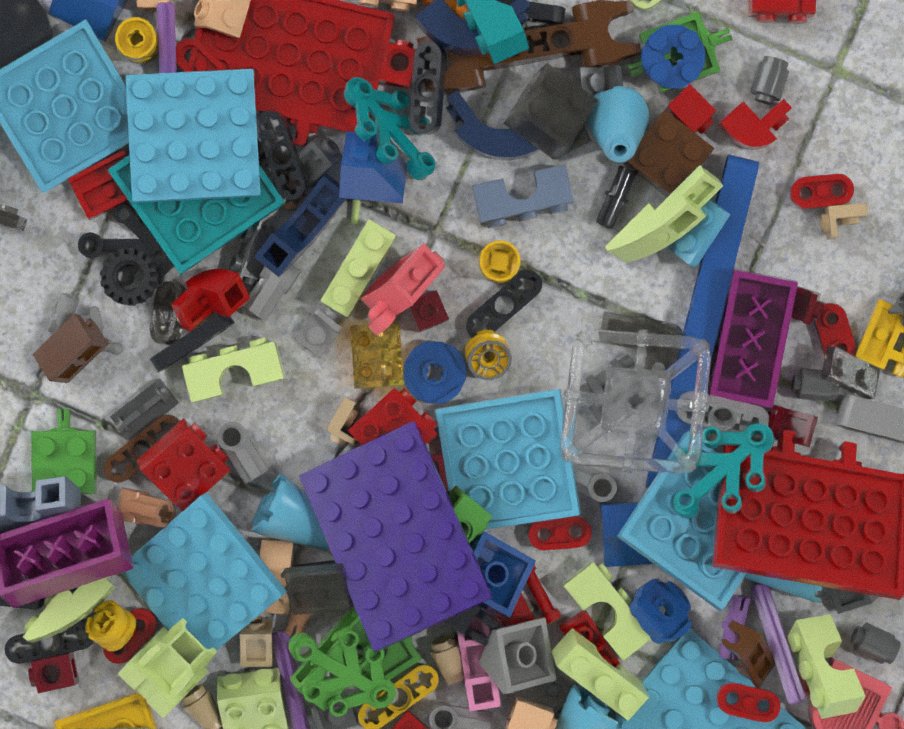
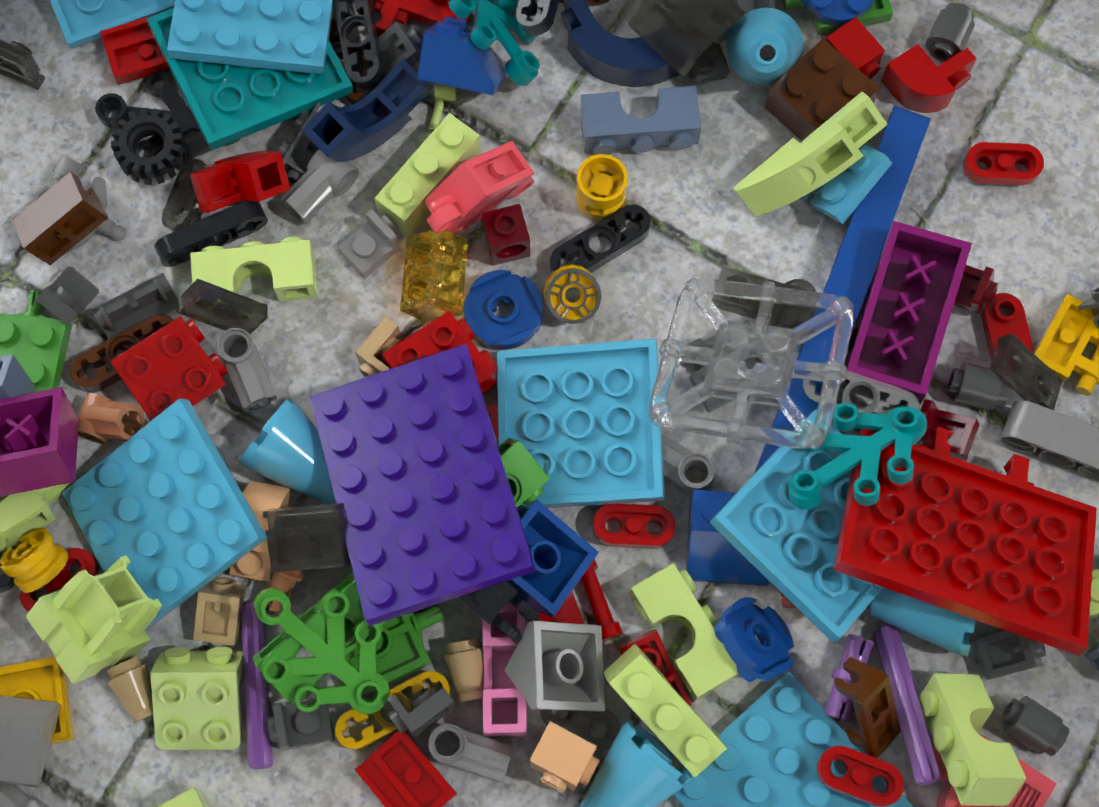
camera: 10 degrees right, 15 degrees down
black axle [596,165,638,229] -> none
tan bracket [820,203,868,240] -> none
none -> dark grey bracket [36,266,99,326]
none -> clear smoke plate [176,278,268,334]
none -> dark grey bracket [387,688,456,738]

